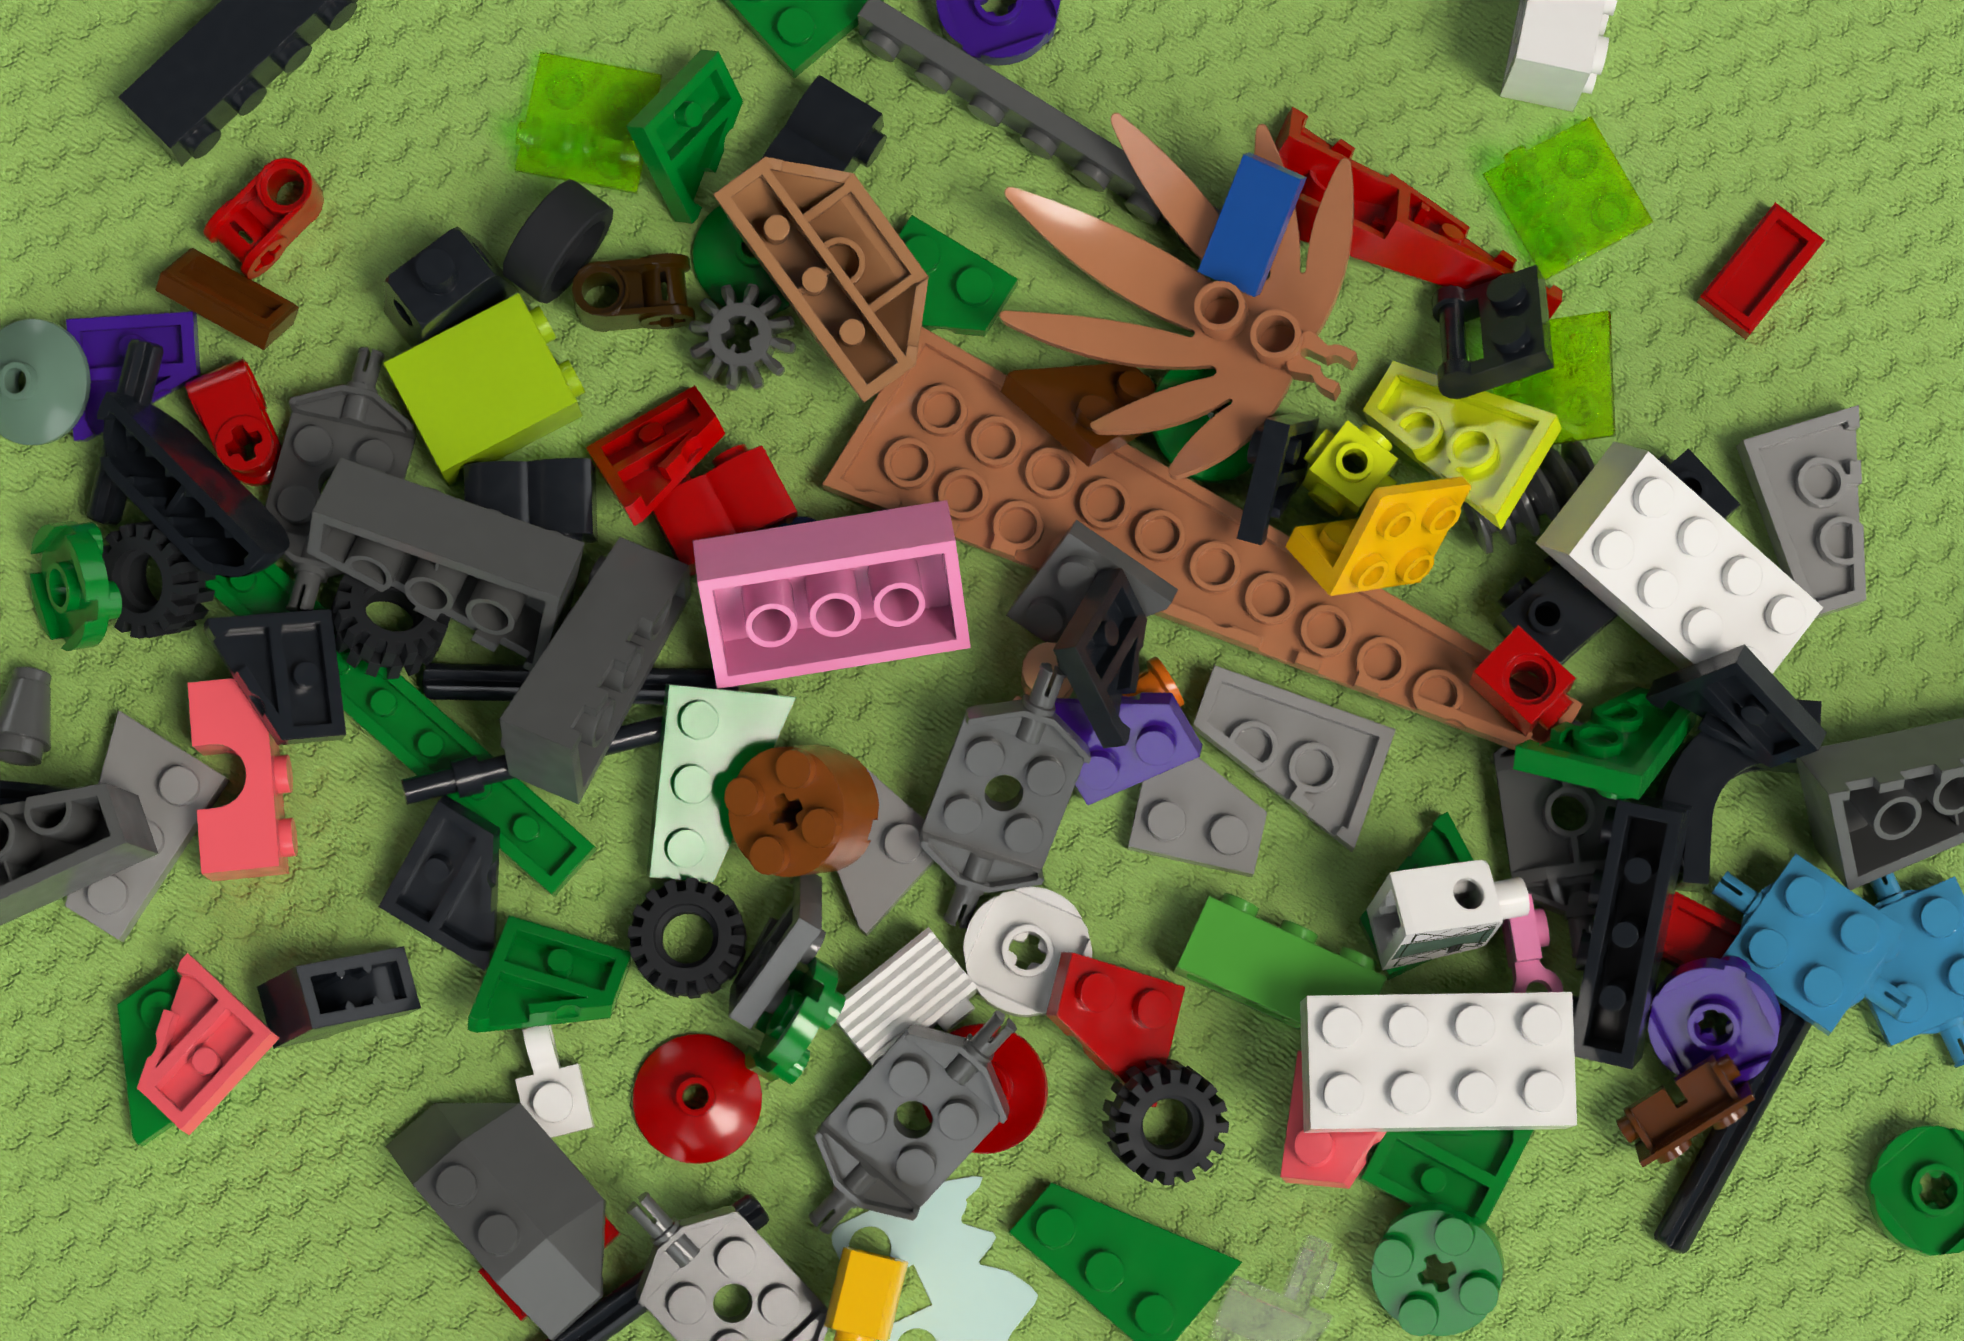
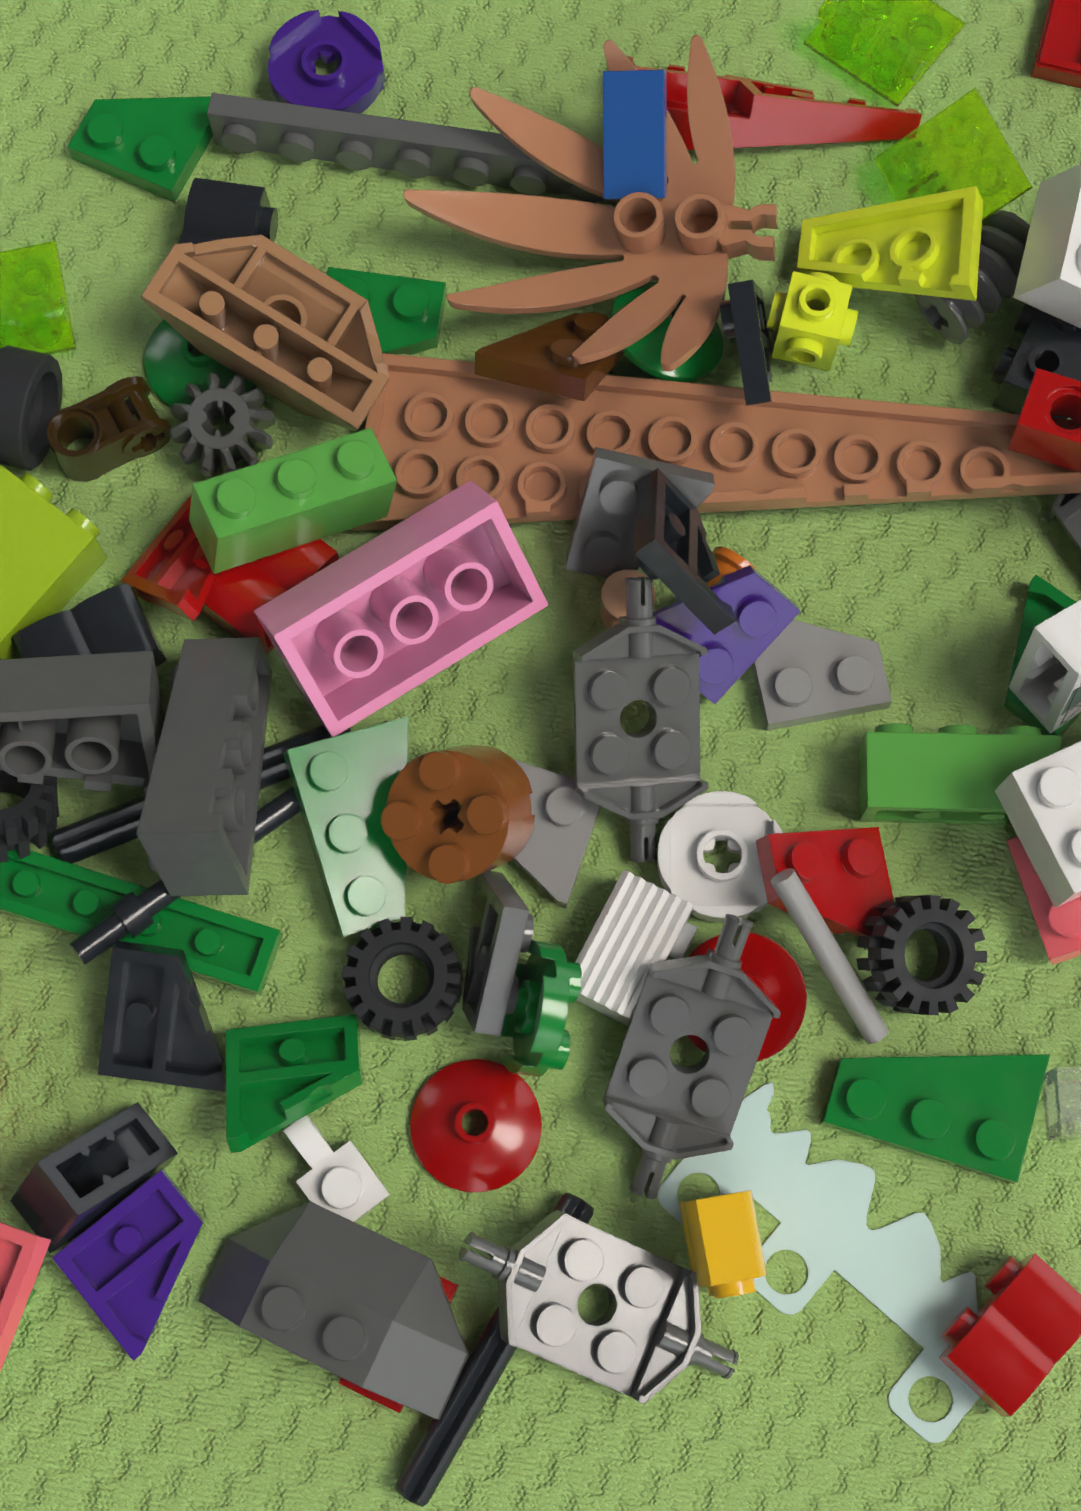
camera: 20 degrees left, 5 degrees down
green wing [626,49,743,224] -> none
light grey wing [1192,665,1396,852] -> none
yellow bracket [1285,476,1471,596] -> none
black plate [1431,265,1554,399] -> none
none -> dark purple wing [52,1169,204,1361]
none -> bright green brick [189,428,397,574]
none -> light grey bar [771,868,889,1044]

